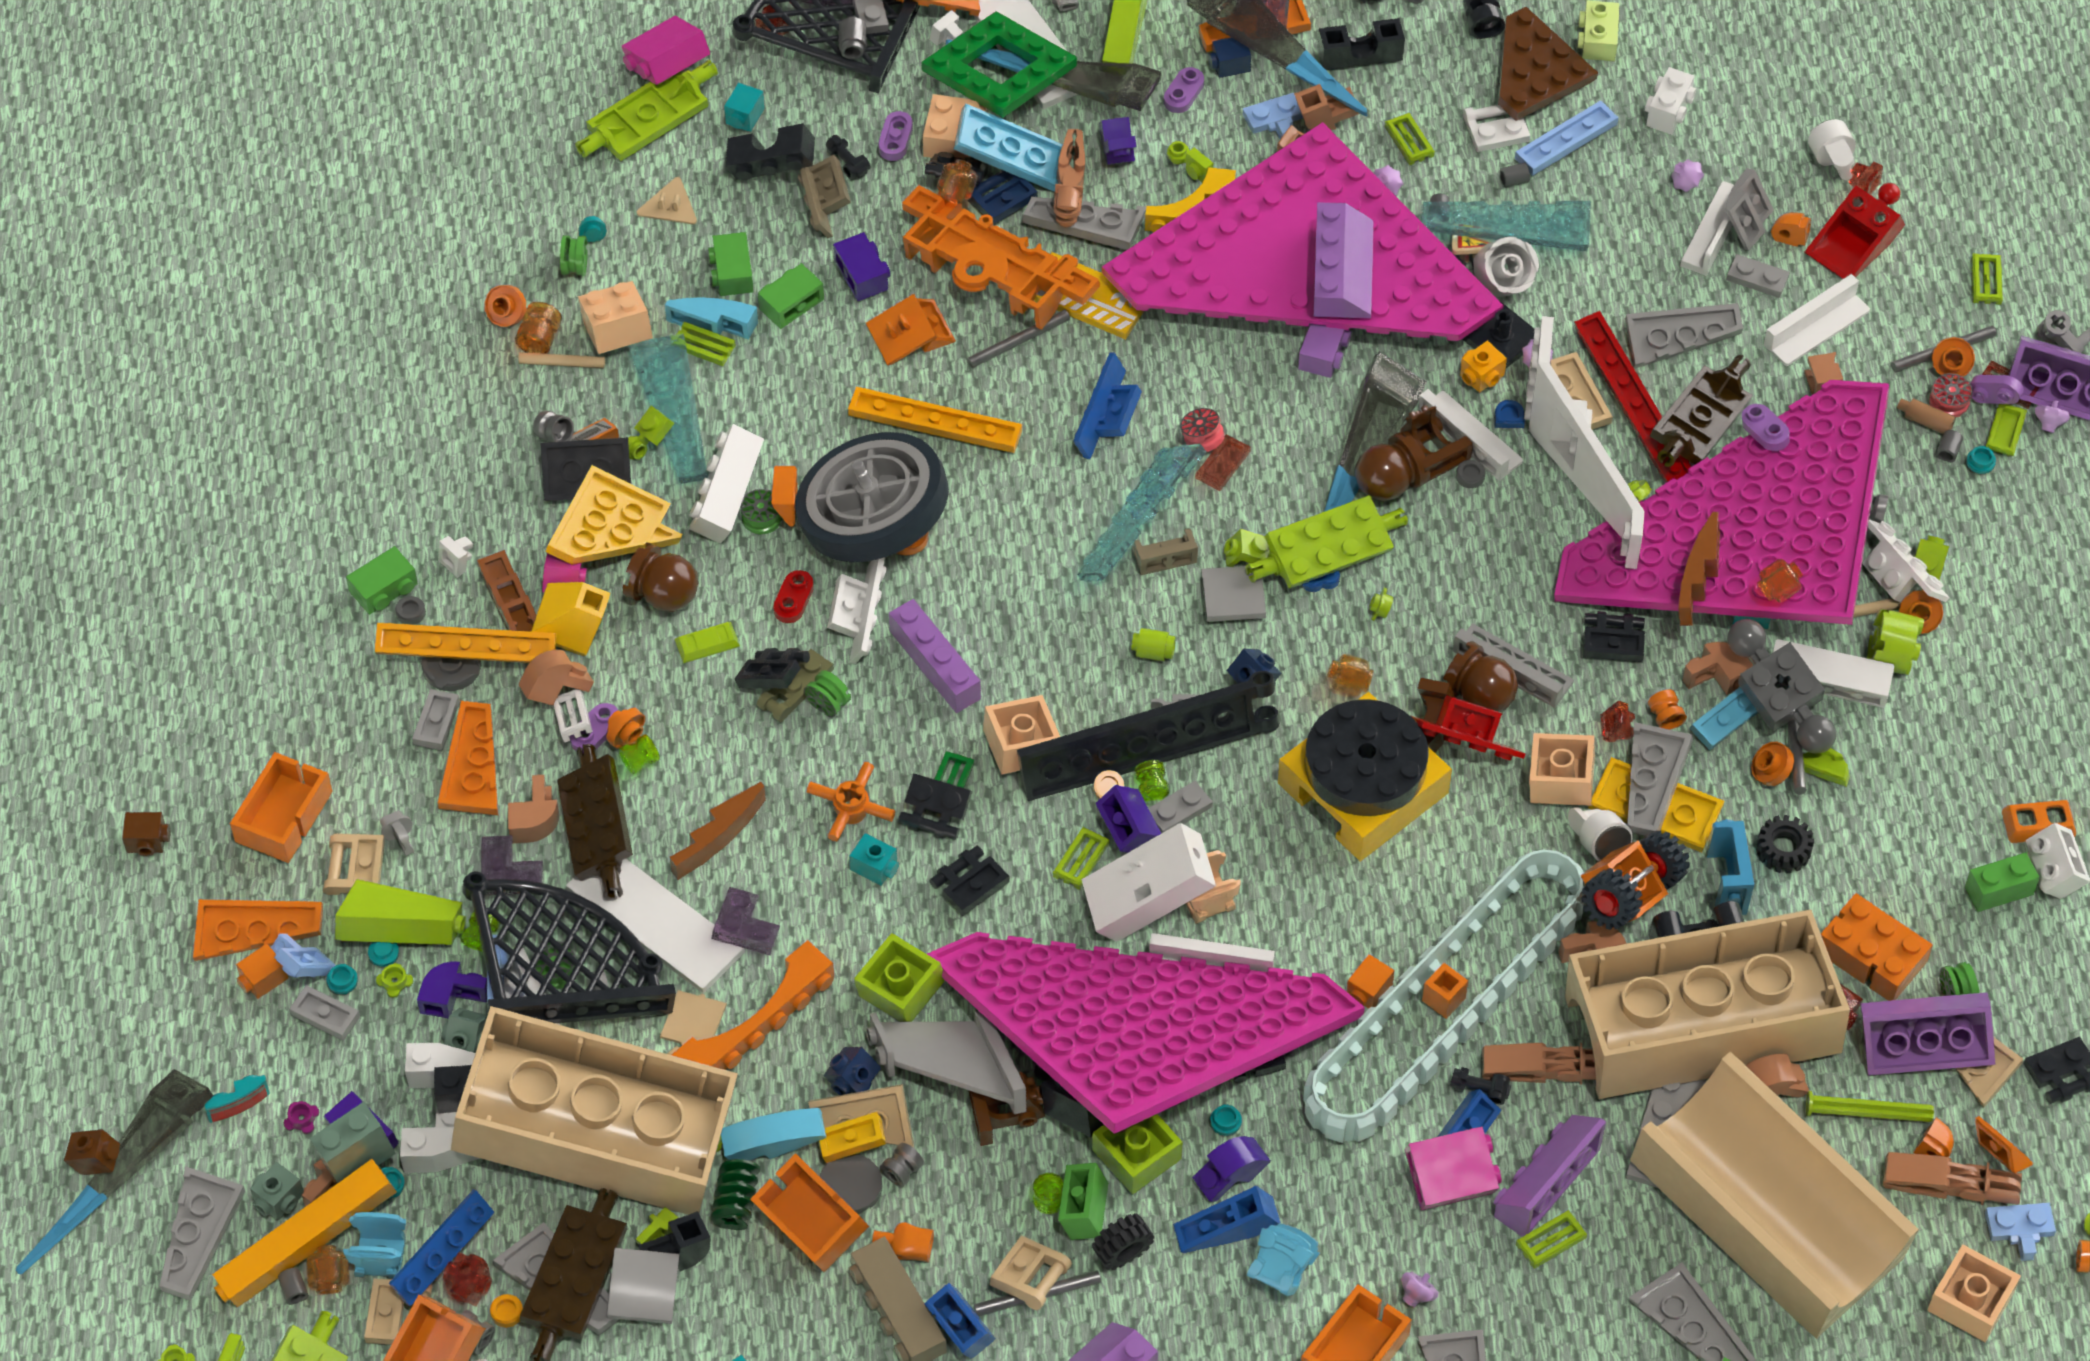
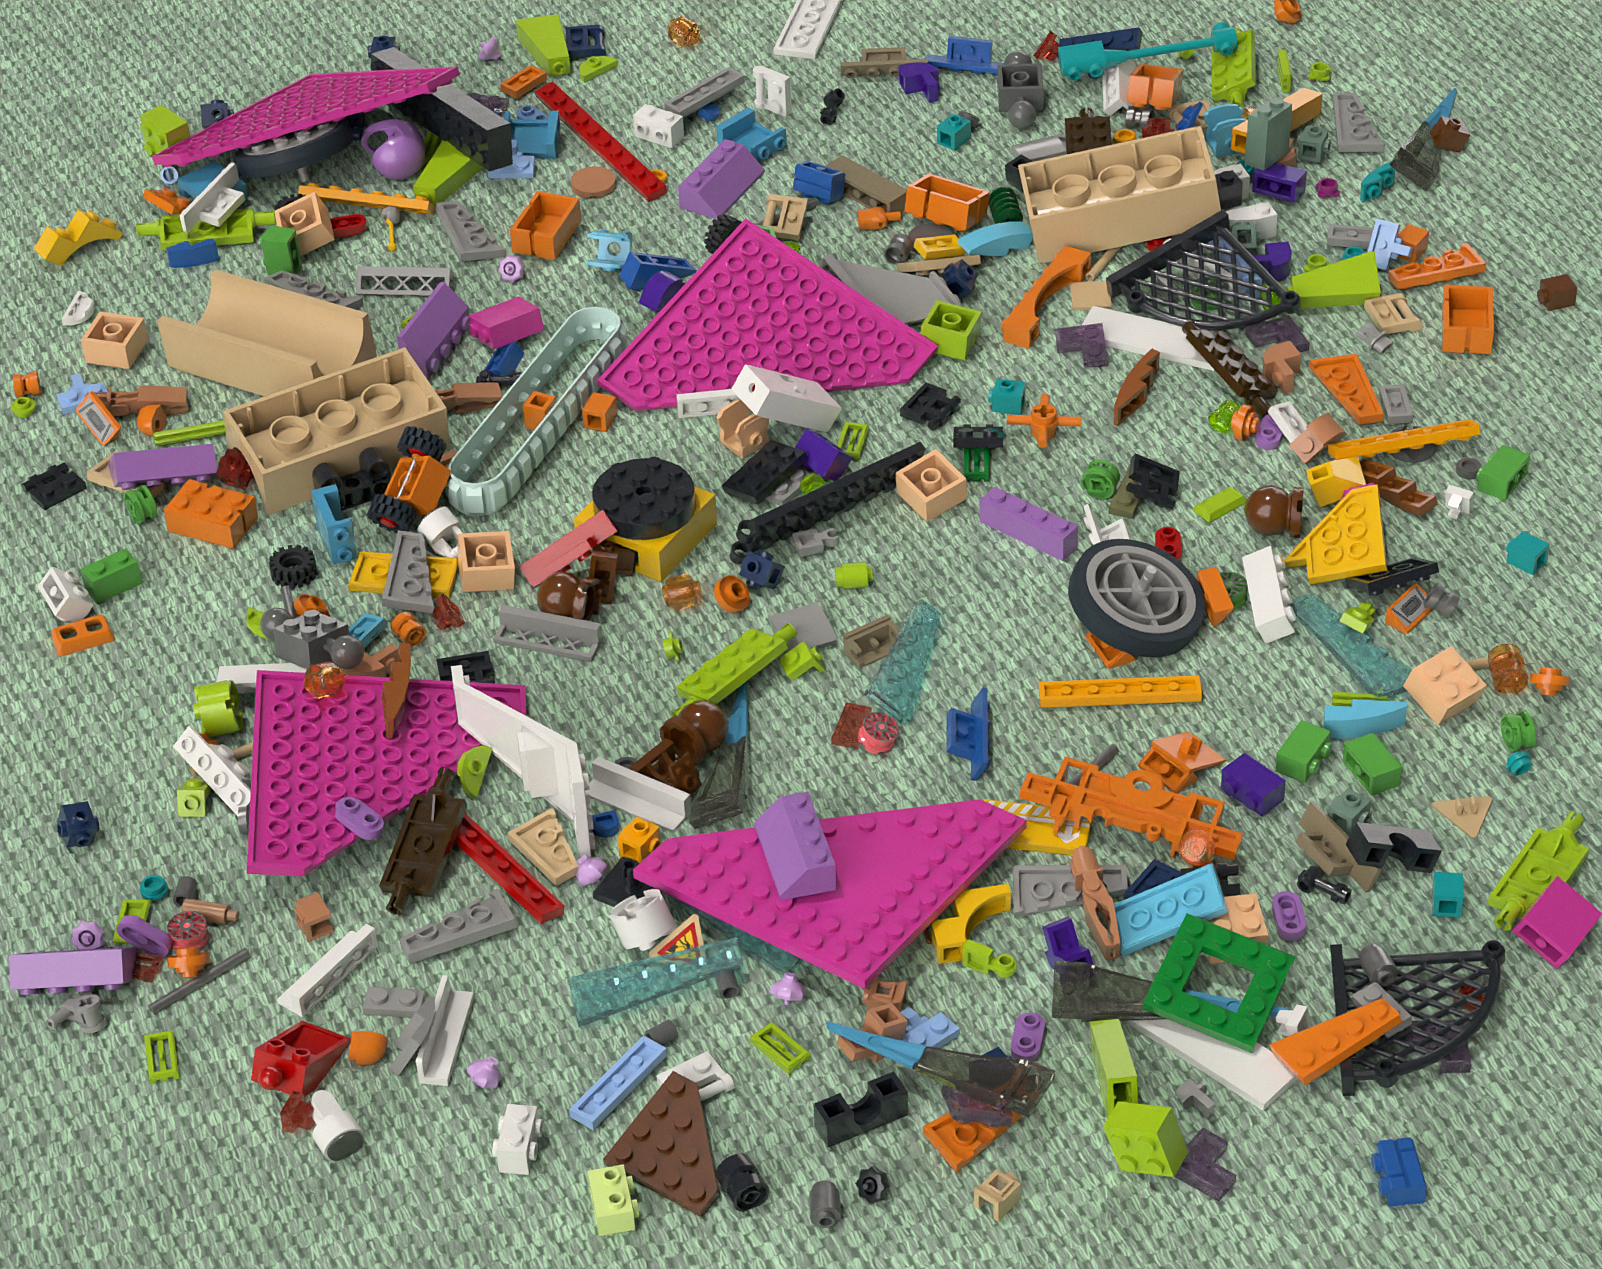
camera: 165 degrees right, 15 degrees down
none -> dark blue brick [57,801,99,848]
none -> light grey fence [356,266,454,296]
none -> orange plate [714,575,750,613]
none -> black plate [721,440,808,505]
none -> sand green brick [1328,788,1372,836]
none -> teal brick [1506,531,1550,575]

